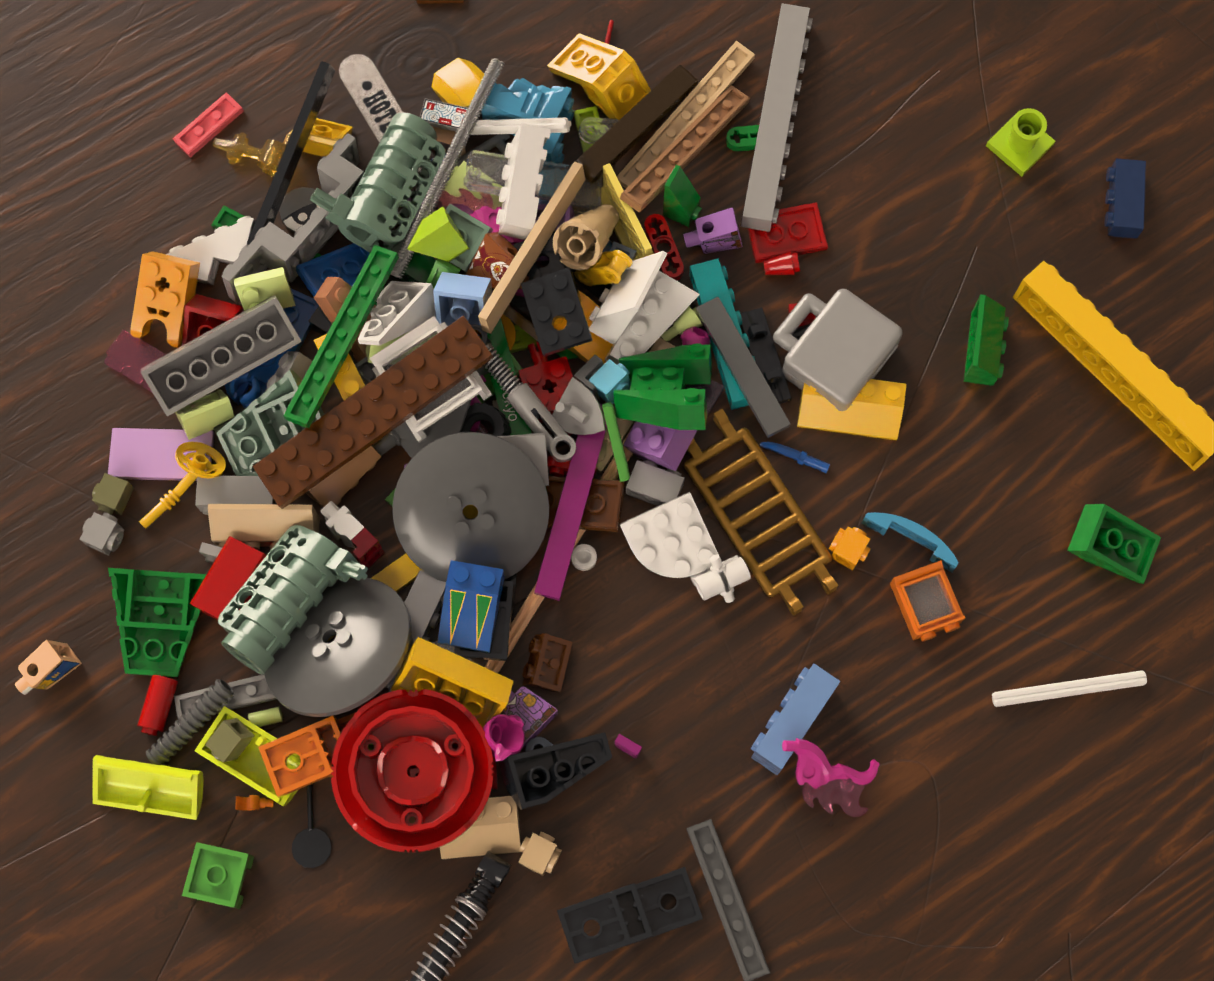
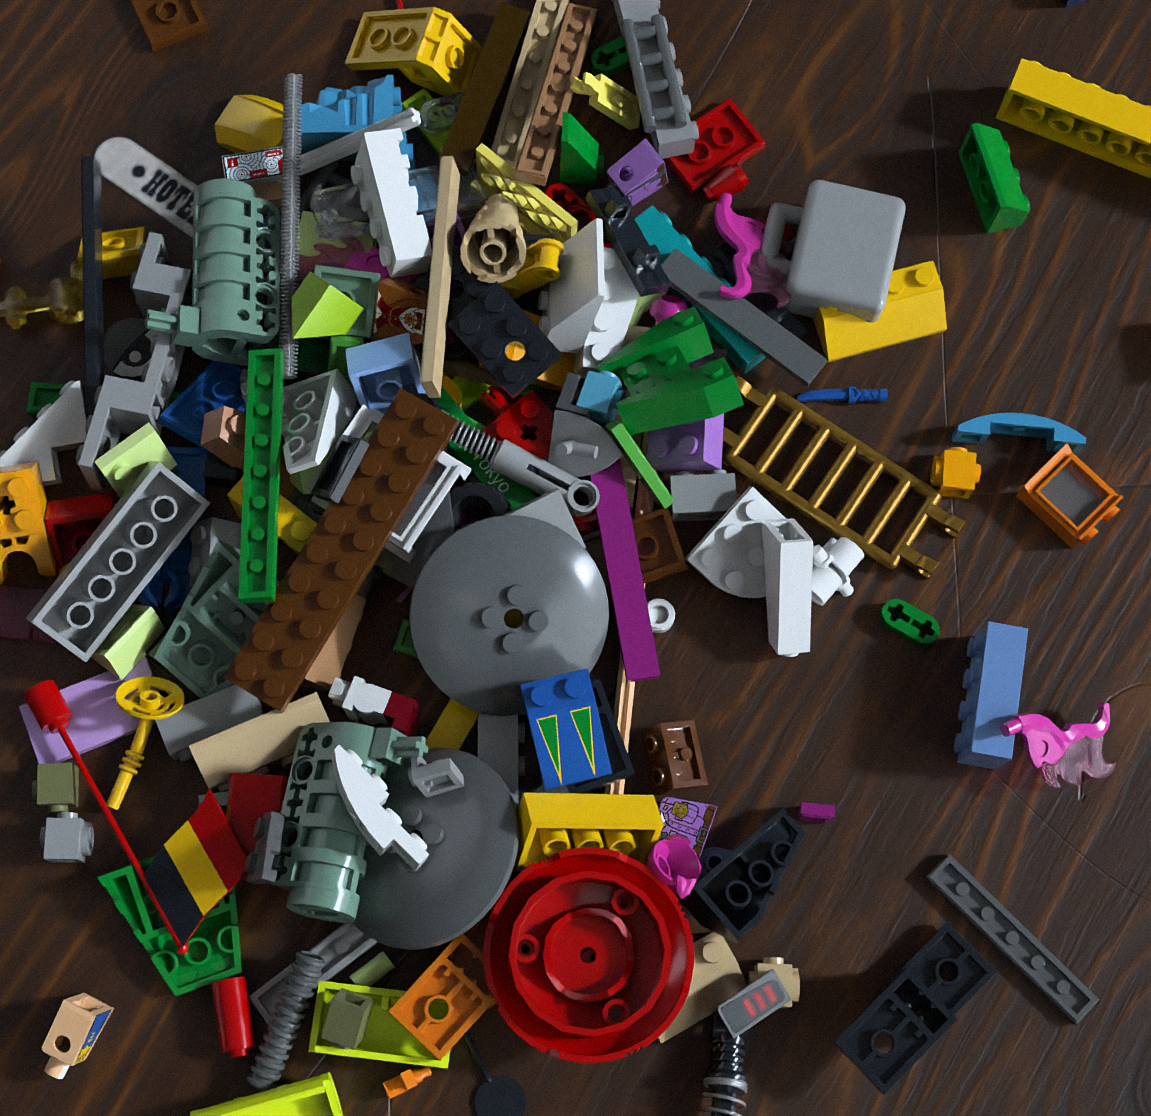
camera: 30 degrees left, 0 degrees up
none -> flag [23,680,248,955]
none -> dark grey wing [244,811,285,885]
none -> black tile [311,435,369,504]
none -> white slope [332,745,429,871]
none -> light grey bracket [408,757,464,798]
none -> light yellow plate [570,72,641,130]
none -> black hinge [585,186,671,297]
none -> dark grey bar [621,14,687,133]
none -> dark pink piece [714,193,791,308]
none -> slope [714,969,791,1039]
none -> white slope [762,518,813,657]
none -> green beam [879,599,940,647]

